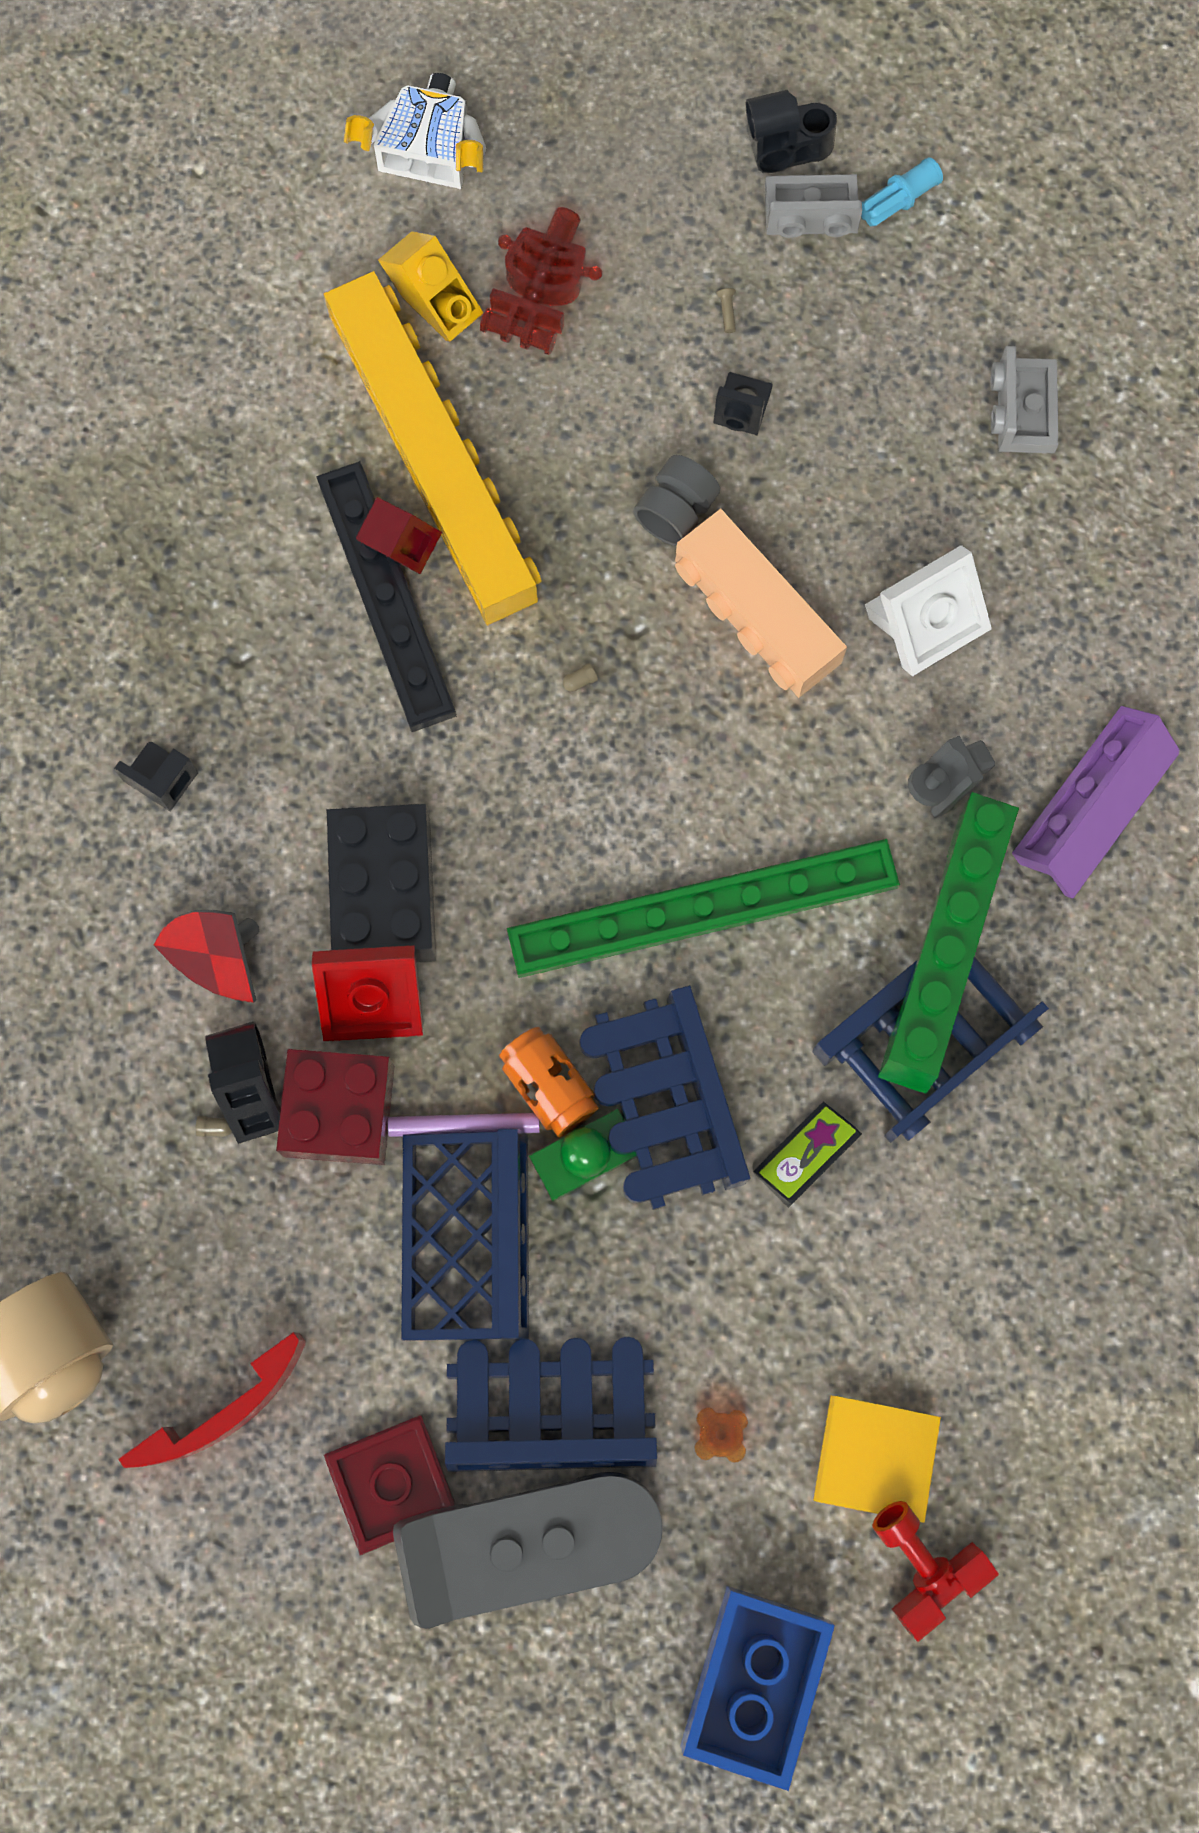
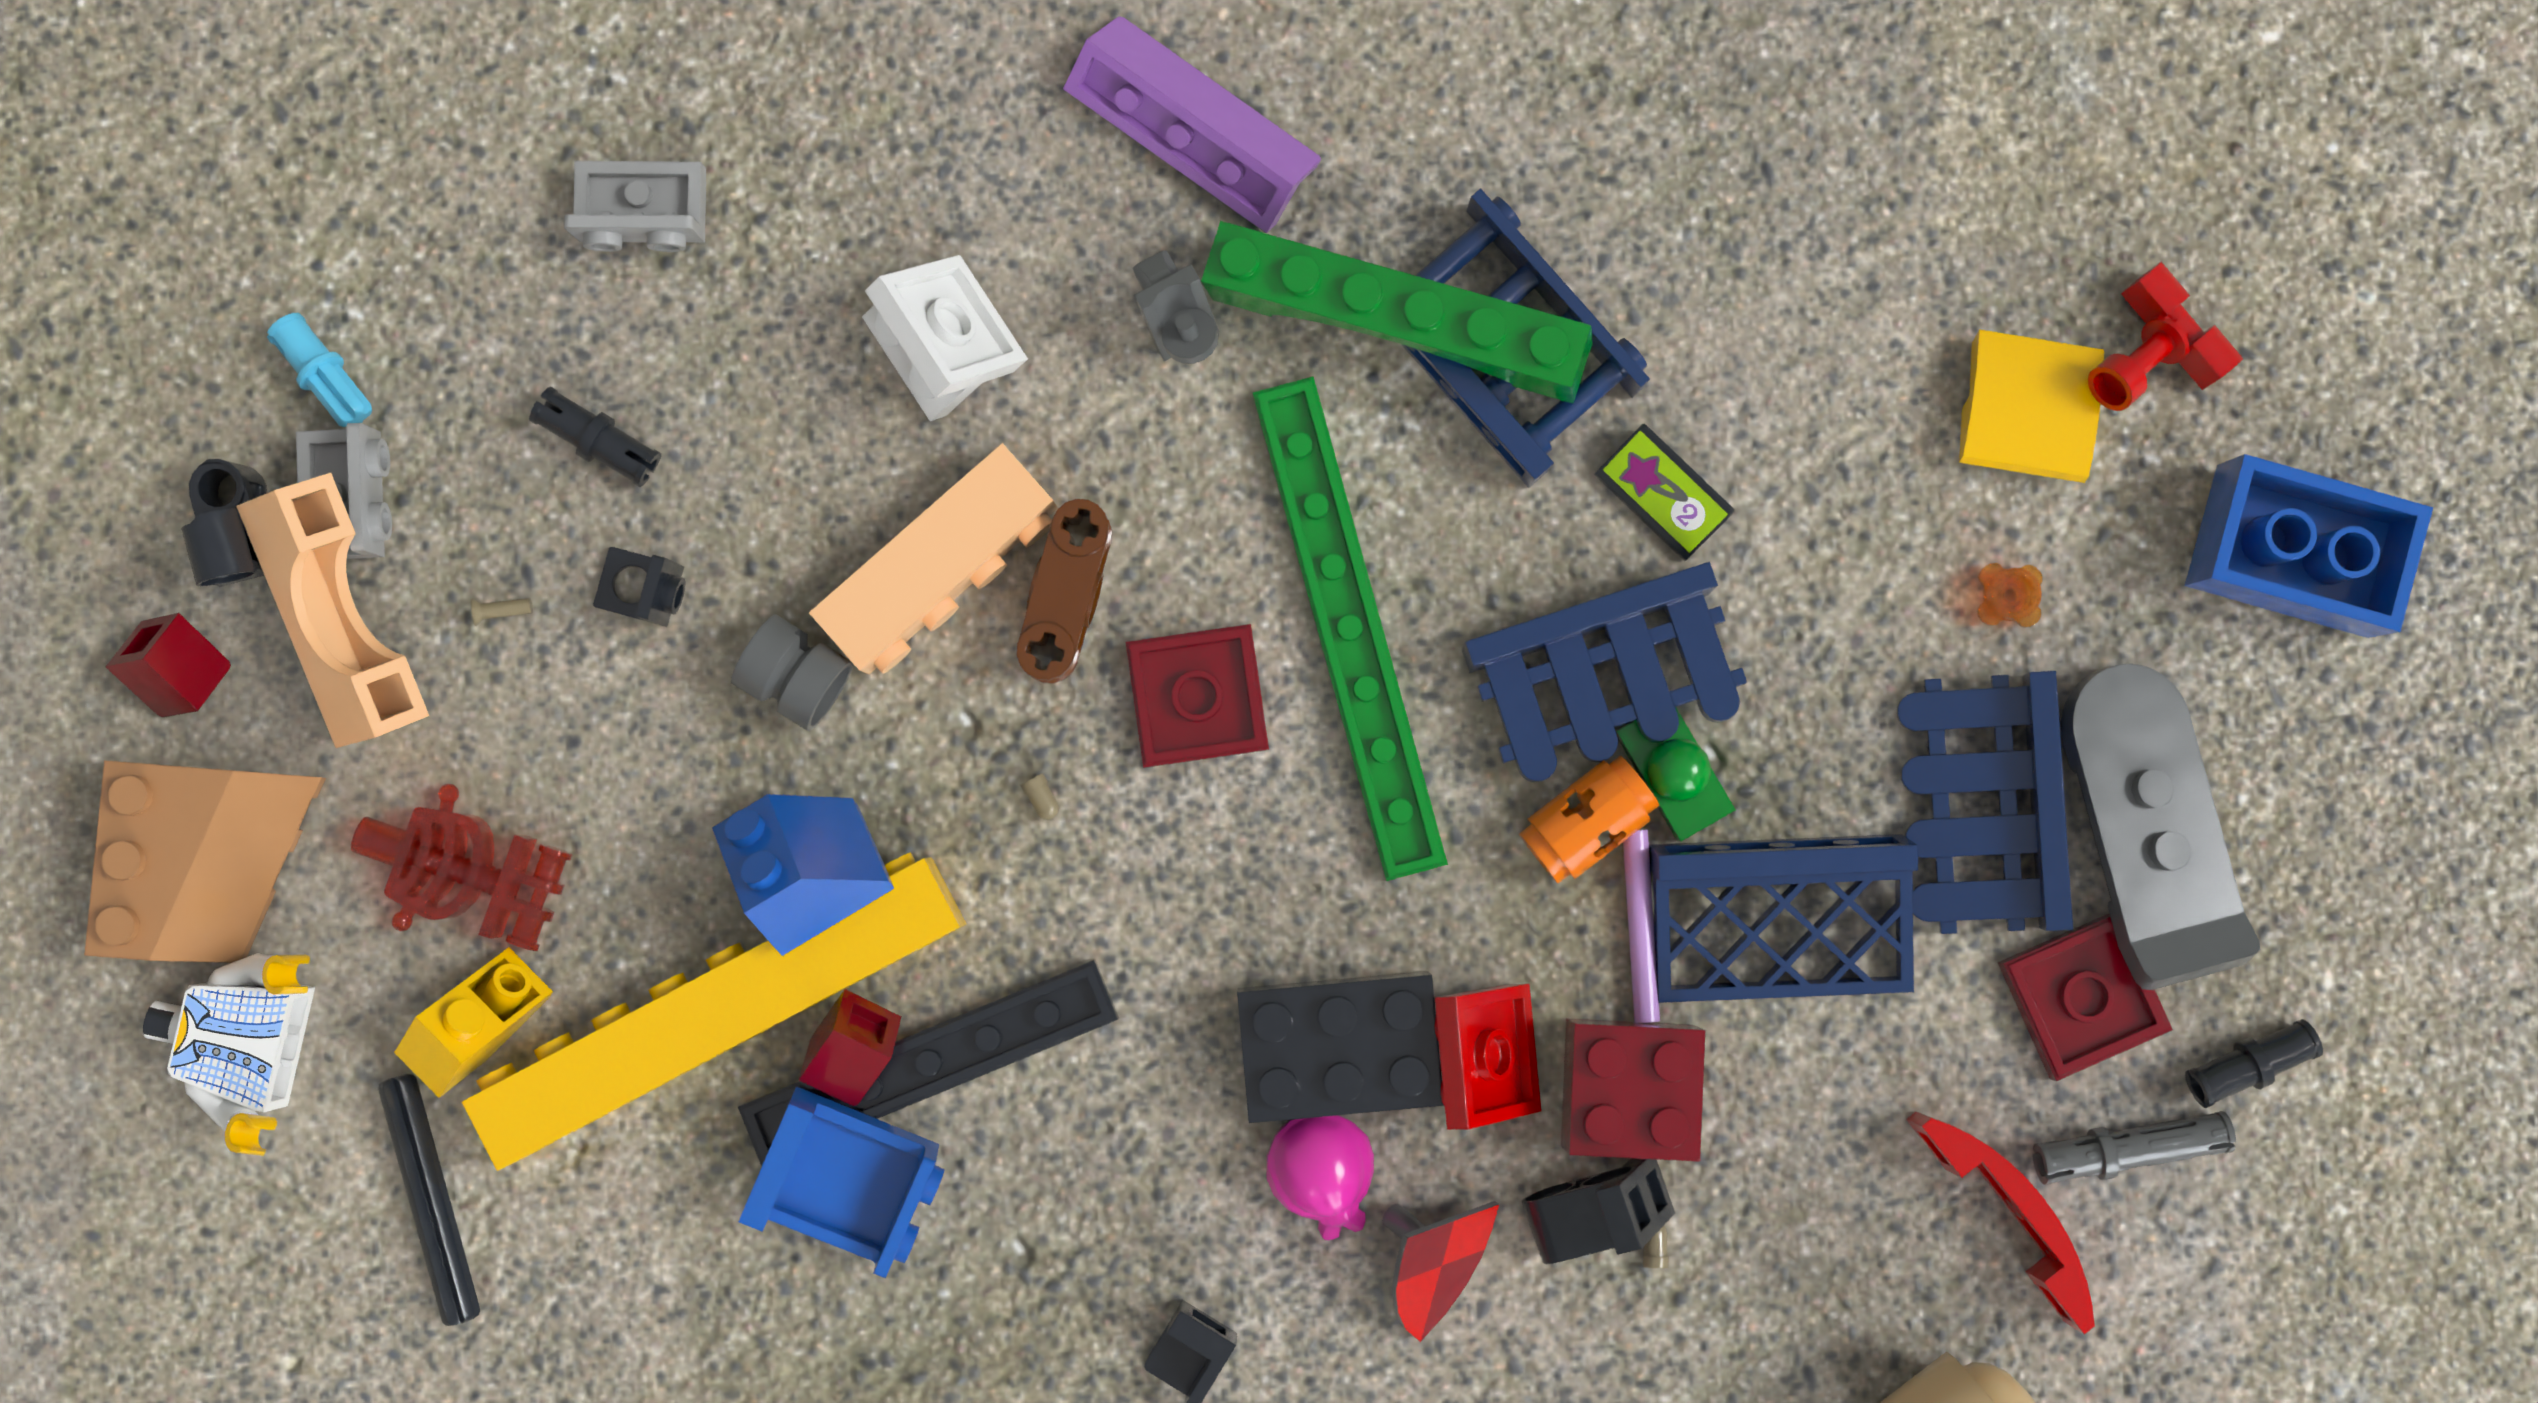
camera: 90 degrees left, 10 degrees up
none -> medium nougat wedge [84,760,326,963]
none -> dark red panel [105,613,231,717]
none -> light nougat arch [236,473,429,748]
none -> black axle [378,1074,480,1326]
none -> black pin [529,386,661,487]
none -> blue slope [712,794,894,956]
none -> blue panel [738,1087,945,1278]
none -> reddish brown piece [1016,499,1112,684]
none -> dark red tile [1125,624,1269,768]
none -> dark pink hat [1266,1115,1374,1240]
none -> dark grey pin [2032,1111,2236,1185]
none -> black pin [2185,1019,2323,1108]

